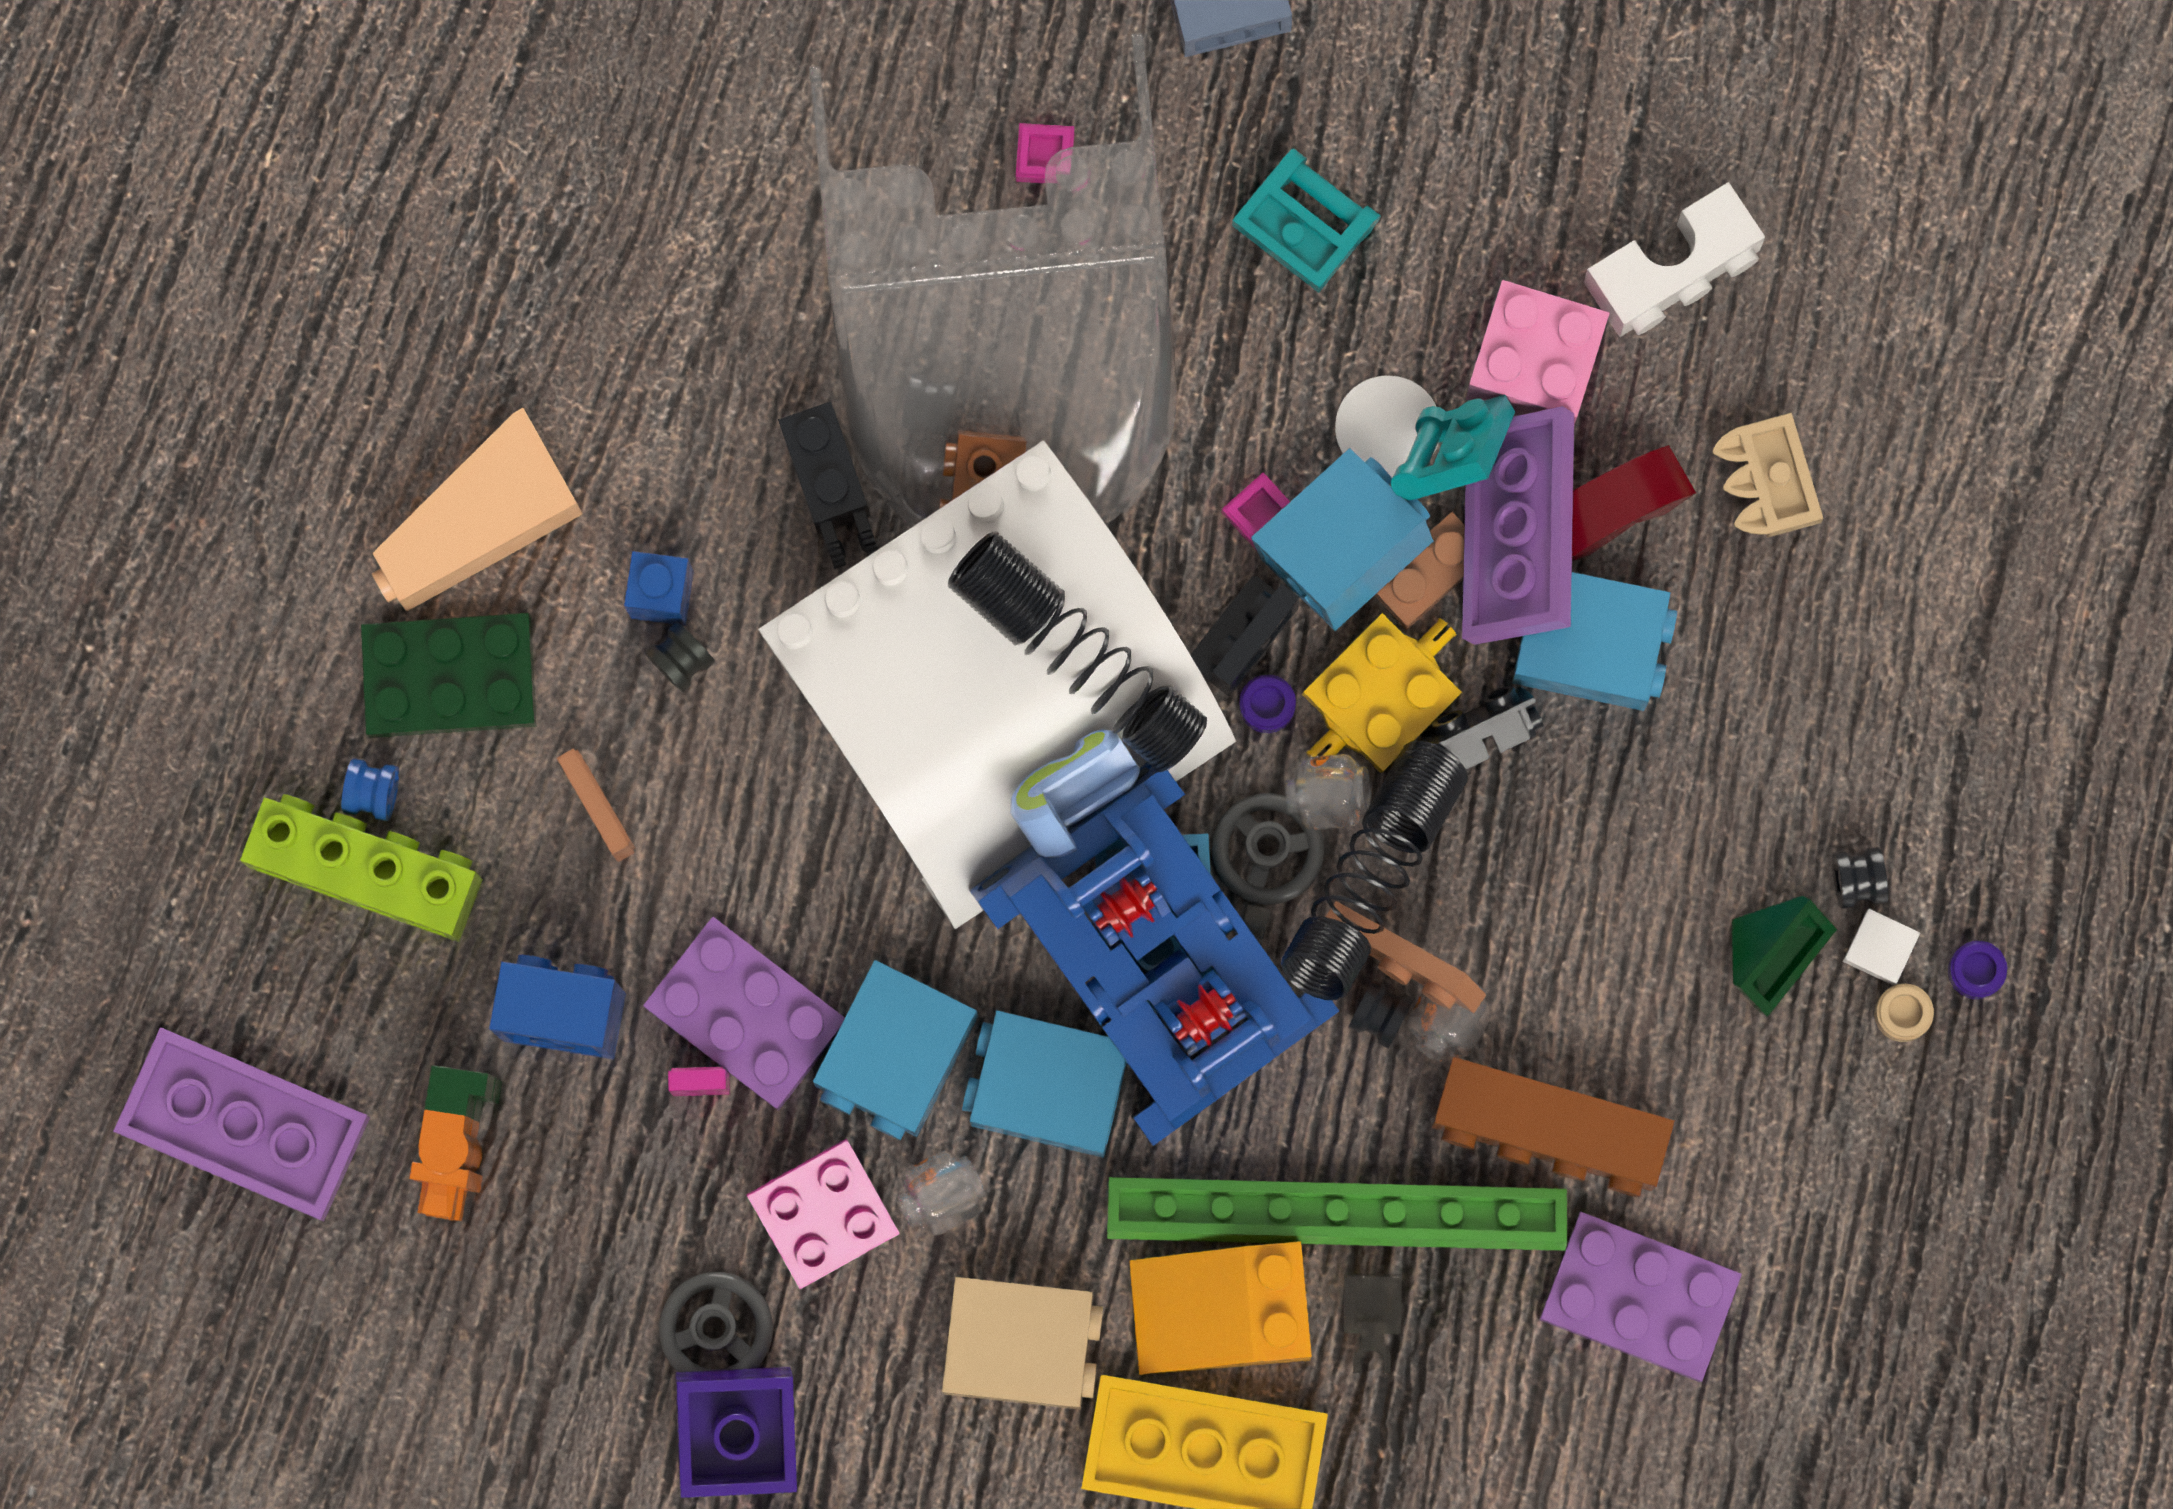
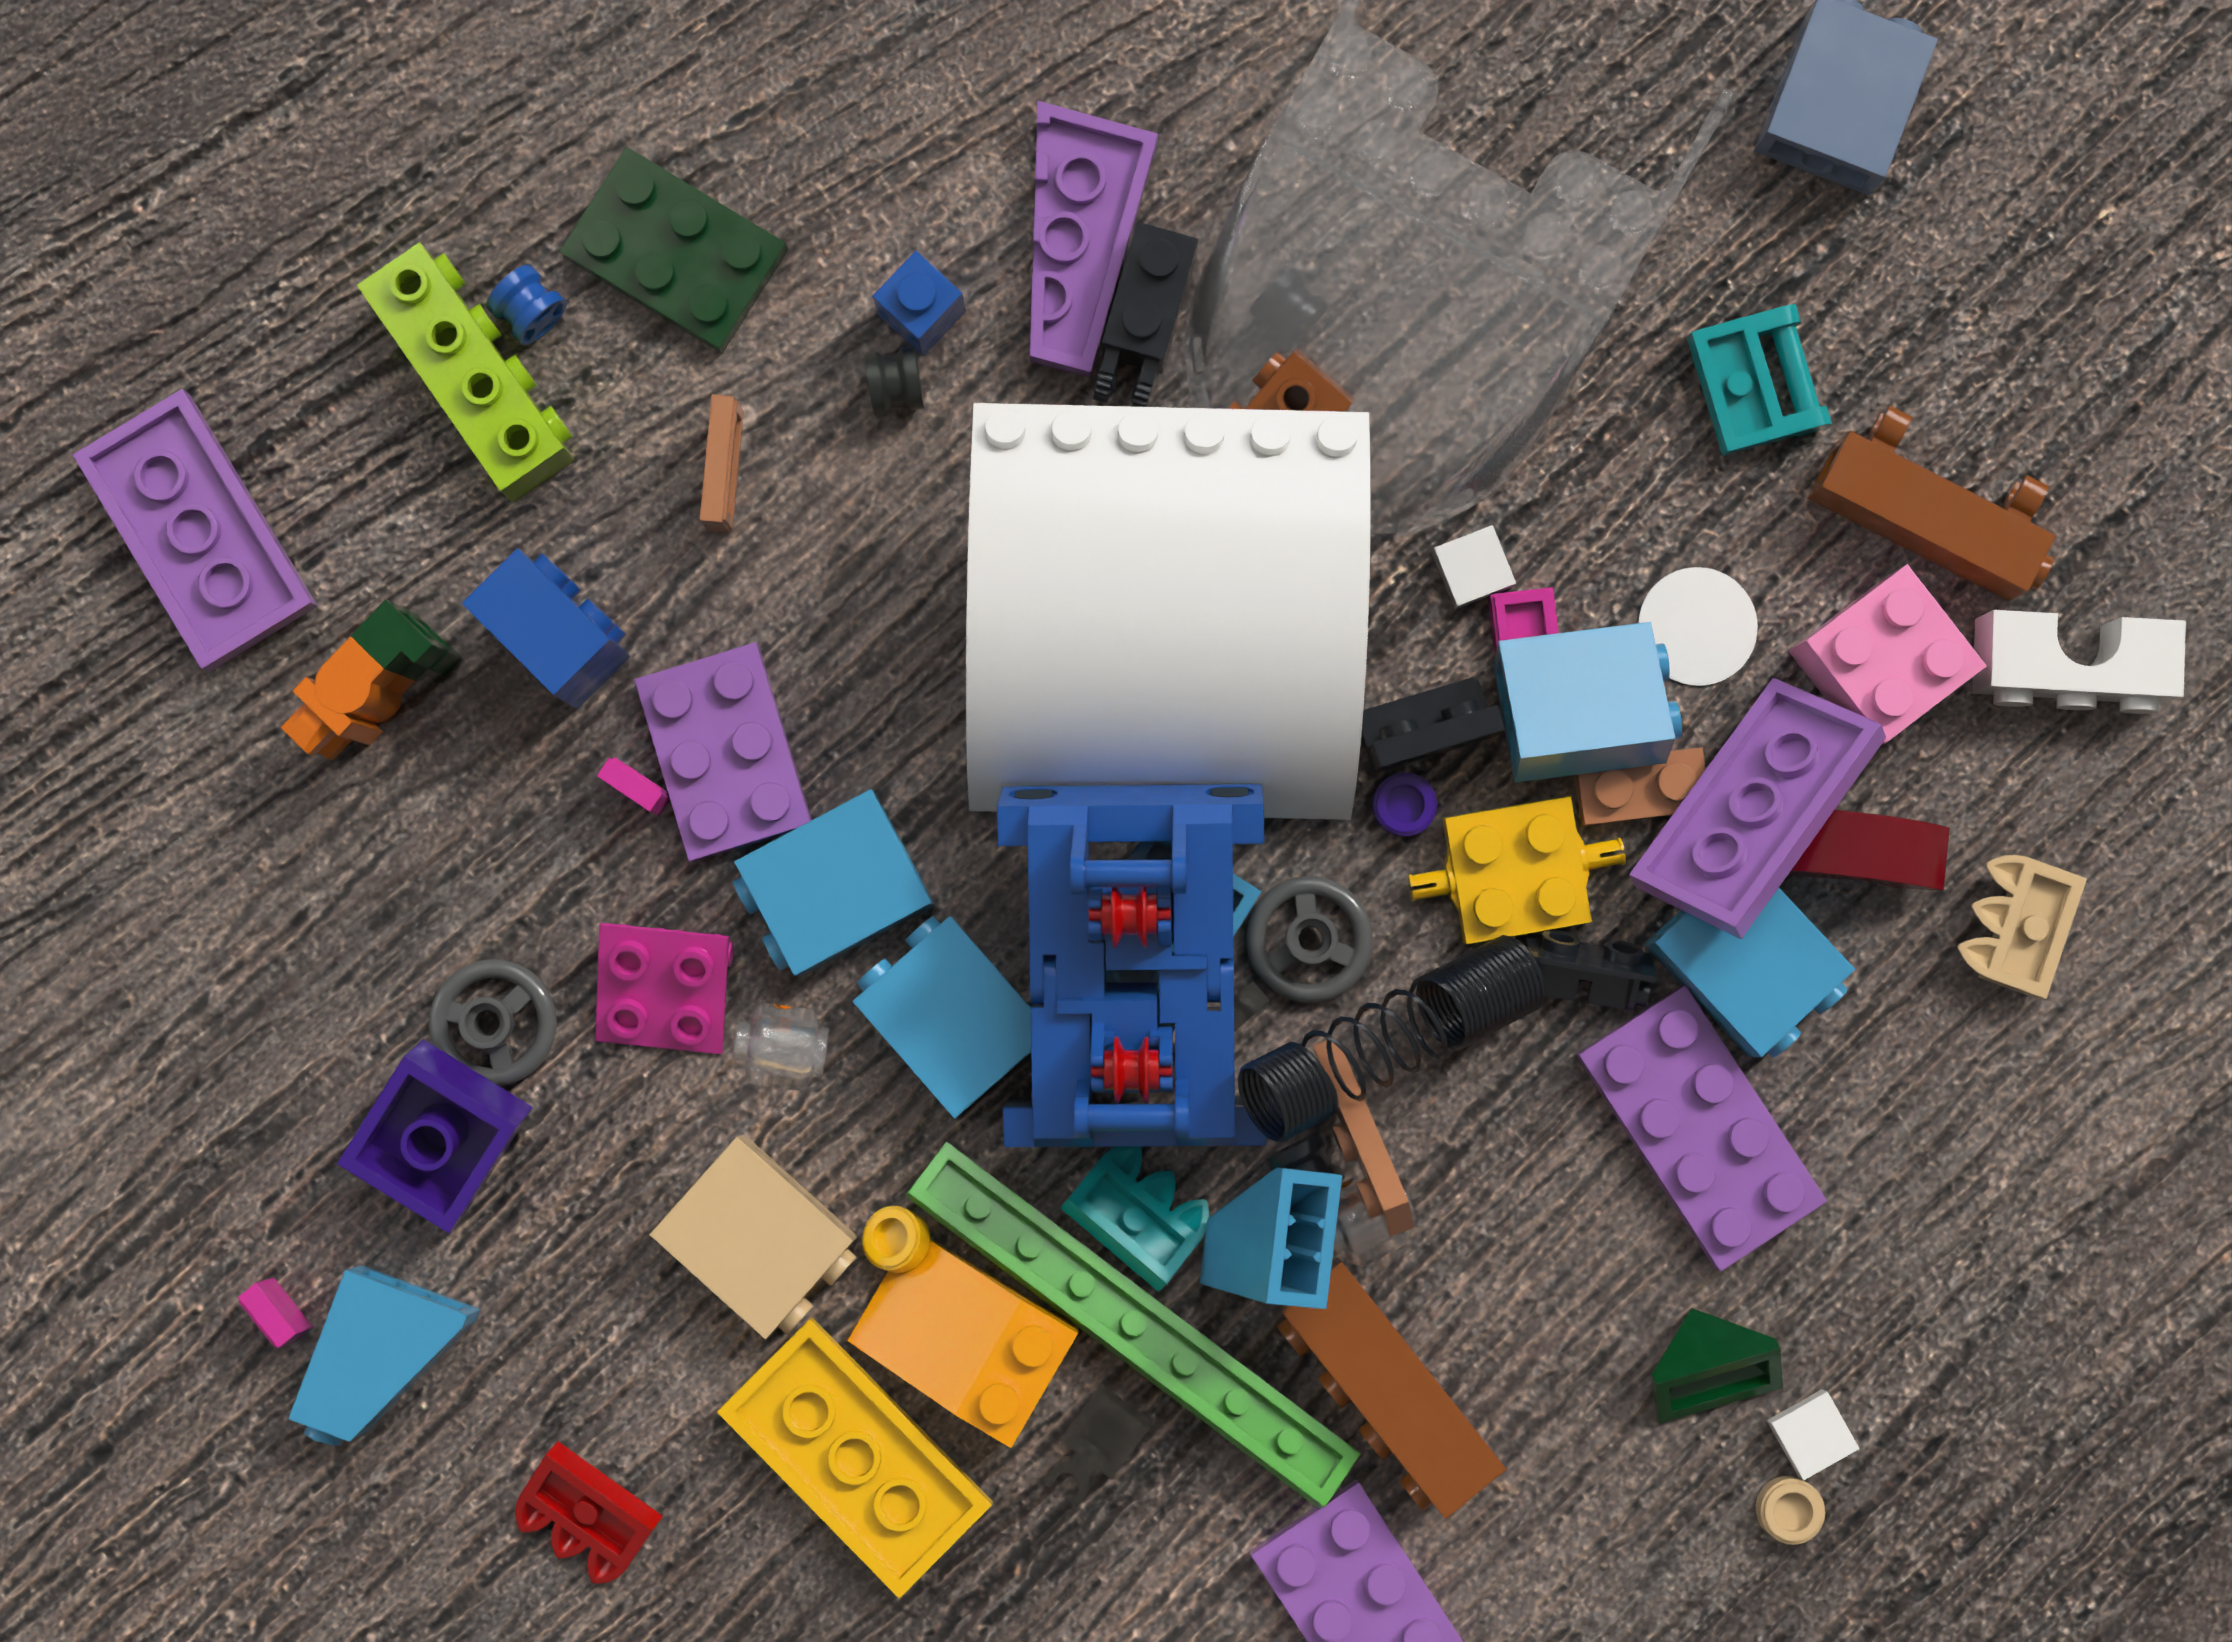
camera: 25 degrees right, 5 degrees up
light nougat slope [372,408,582,611] -> none
black piece [948,531,1207,773] -> none
light blue animal [1010,729,1140,858] -> none
dark pink tile [1016,123,1075,185] -> none
clear head [1286,754,1371,830] -> none
teal plate [1391,395,1515,500] -> none
black wheel [1832,847,1888,909] -> none
dark purple tile [1948,941,2007,999] -> none
none -> yellow tile [862,1206,930,1273]
none -> medium lavender wing [1030,101,1158,378]
none -> teal plate [1060,1146,1209,1292]
none -> dark azure slope [1199,1167,1342,1309]
none -> white tile [1432,525,1516,609]
none -> medium lavender plate [1575,985,1827,1272]
none -> dark orange brick [1807,406,2056,601]

